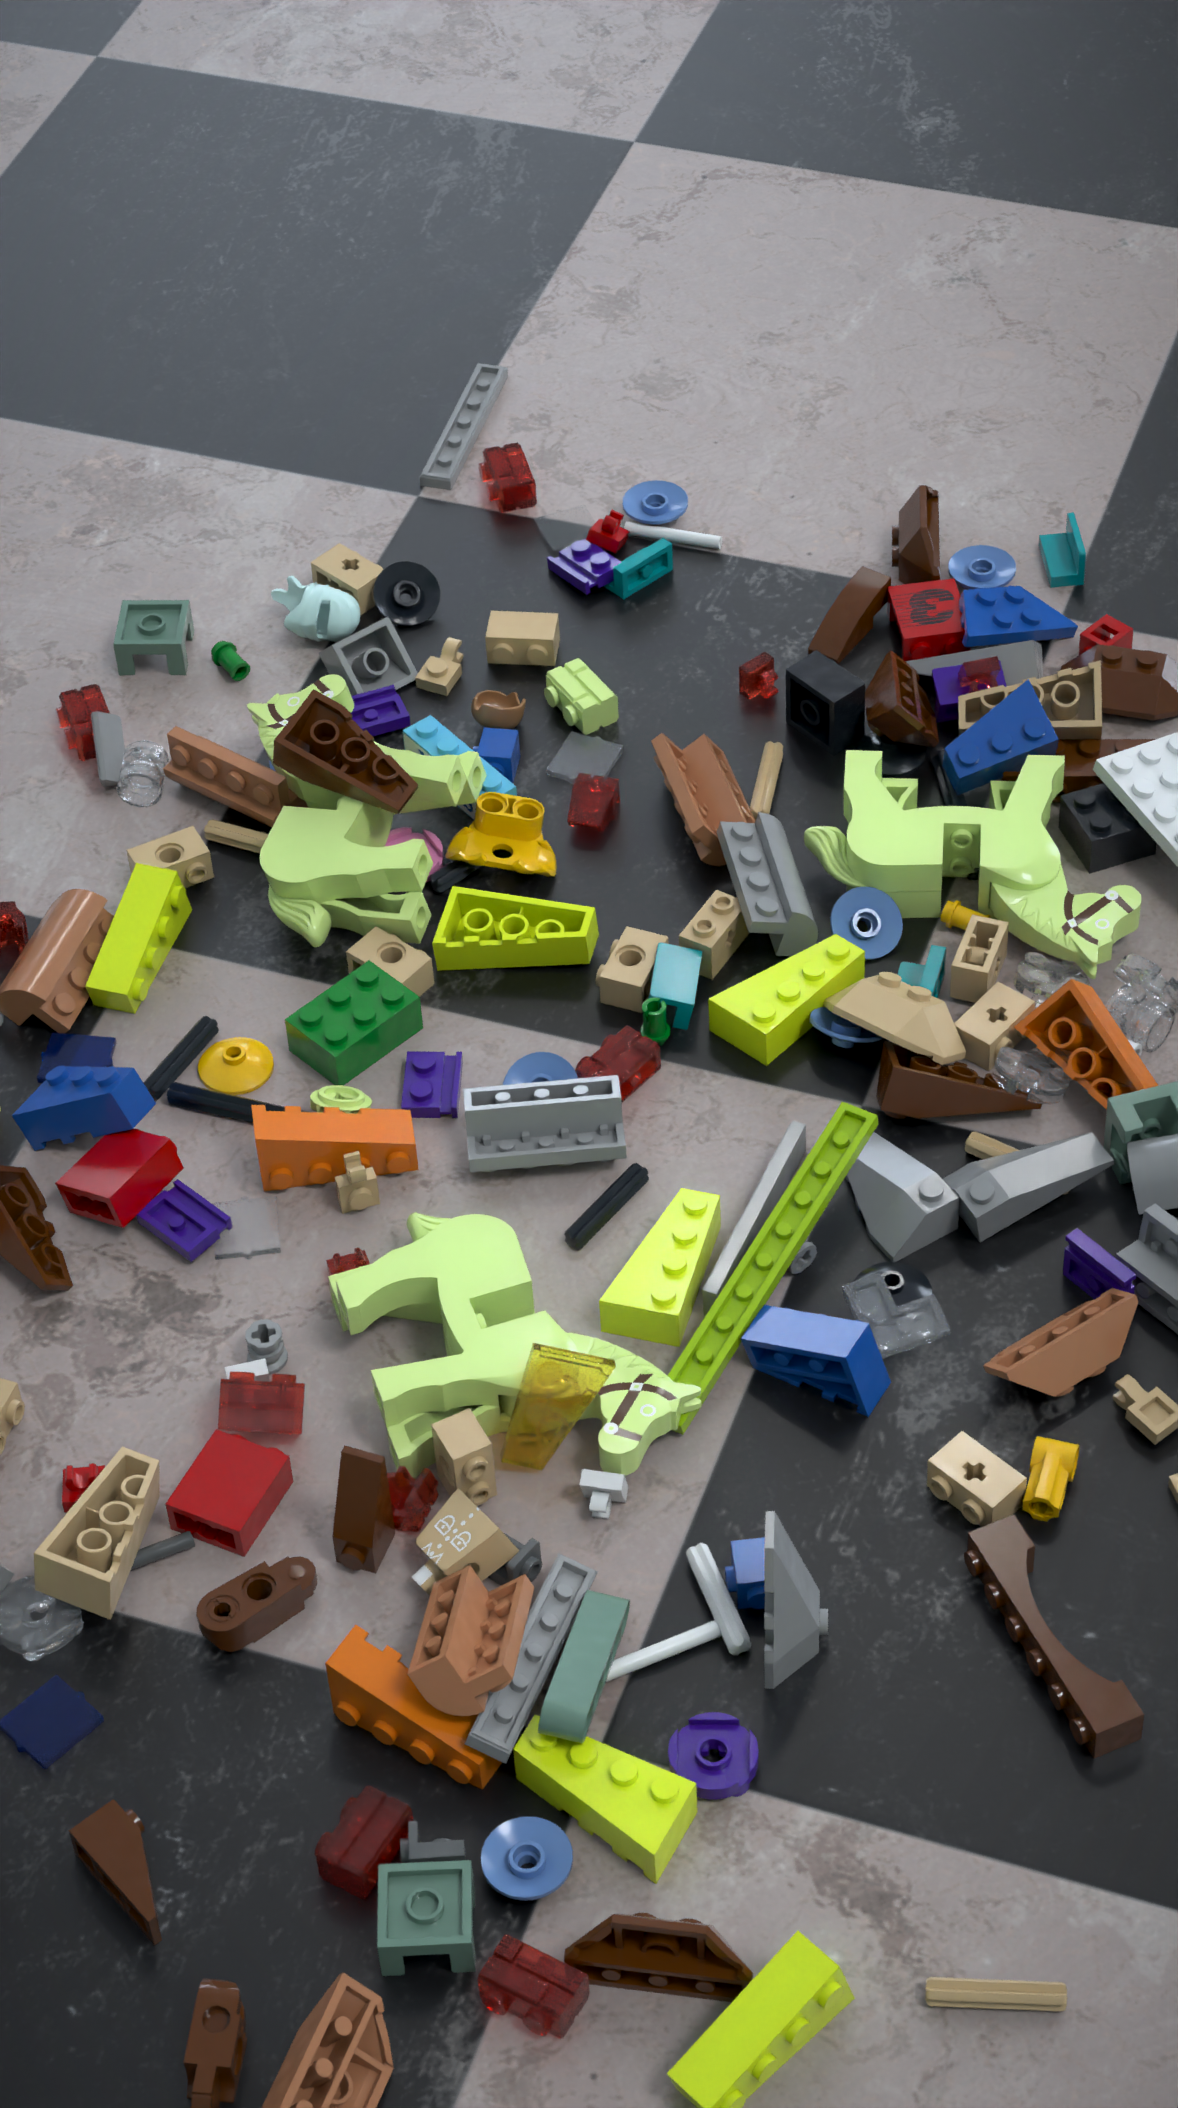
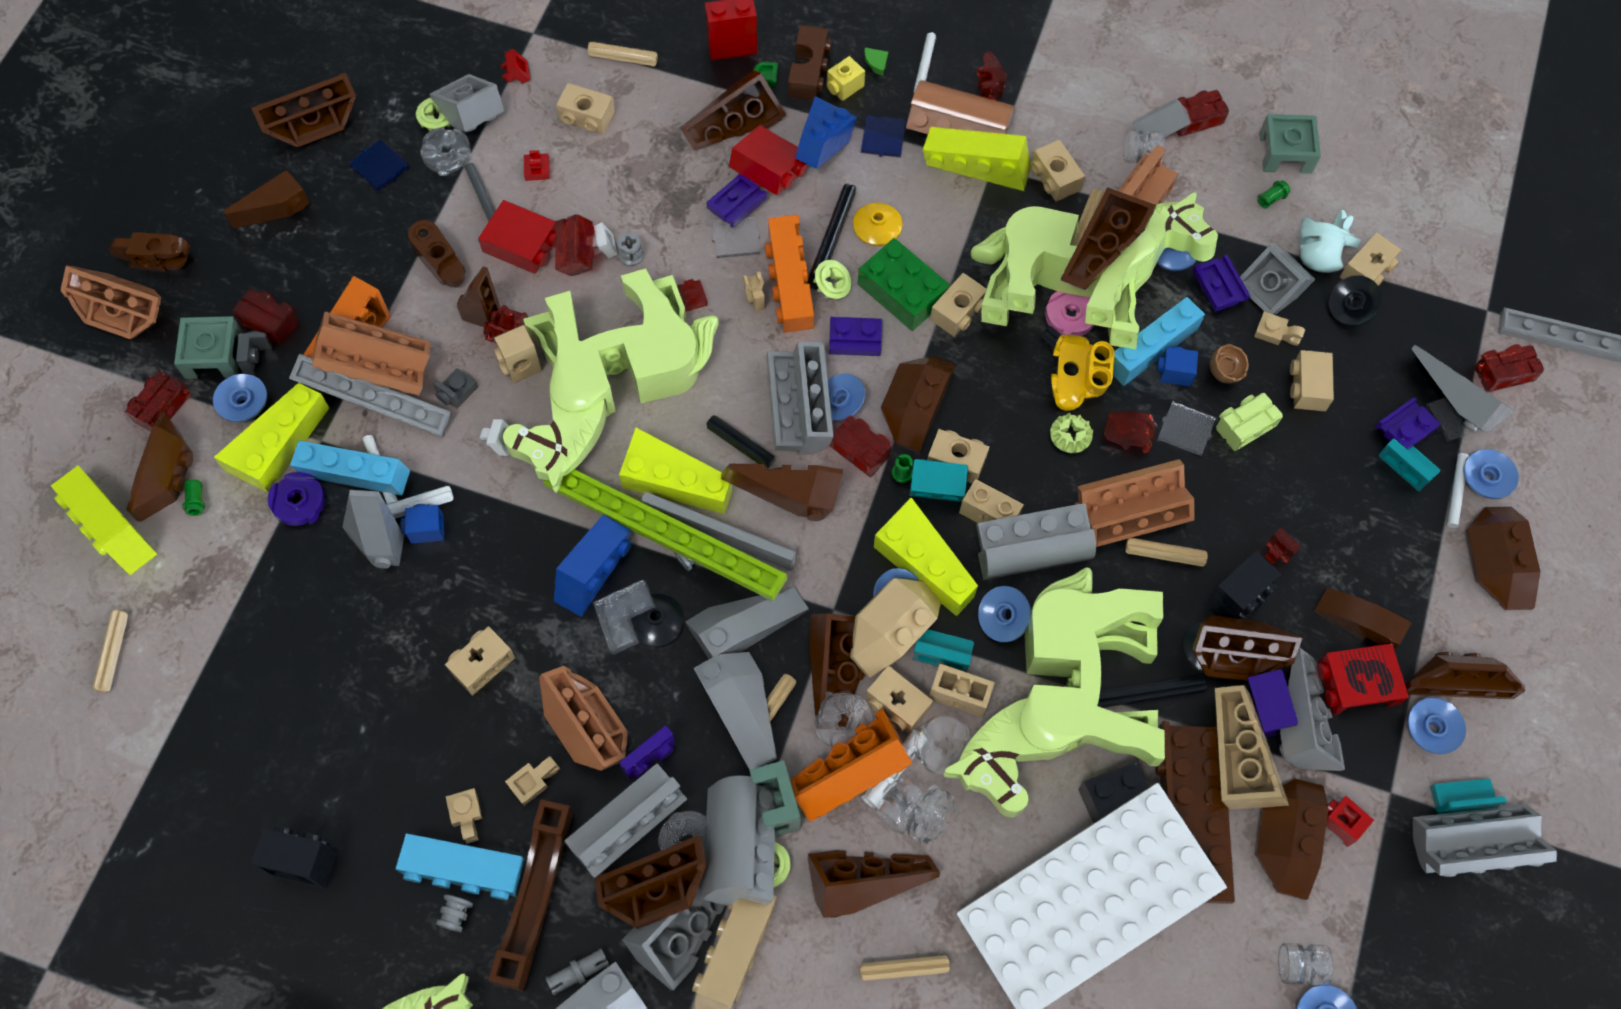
camera: 85 degrees right, 20 degrees up
tan wedge [34,1446,160,1620] -> none
black axle [143,1016,219,1101] -> none
tan torso [412,1488,519,1596] -> none
neon yellow wedge [432,886,599,971] -> none
clear yellow wing [500,1343,616,1471] -> none
sand green beam [538,1590,630,1744] -> none
red tile [586,510,630,553] -> none
yellow pin [940,900,991,931] -> none
blue wedge [942,679,1059,796] -> none
clear red tile [958,656,1001,693] -> none
blue wing [959,586,1078,647] -> none
reddish brown arch [964,1514,1144,1759] -> none
yellow piece [1023,1436,1079,1521] -> none
none -> green pin [182,480,205,516]
none -> medium azure brick [290,441,410,496]
none -> reddish brown wedge [721,463,843,521]
none -> reddish brown wedge [881,356,957,453]
none -> yellowish green gear [1050,412,1093,453]
none -> light grey wedge [1412,345,1515,433]
none -> light grey brick [1413,804,1557,877]
none -> reddish brown wedge [1466,507,1541,610]

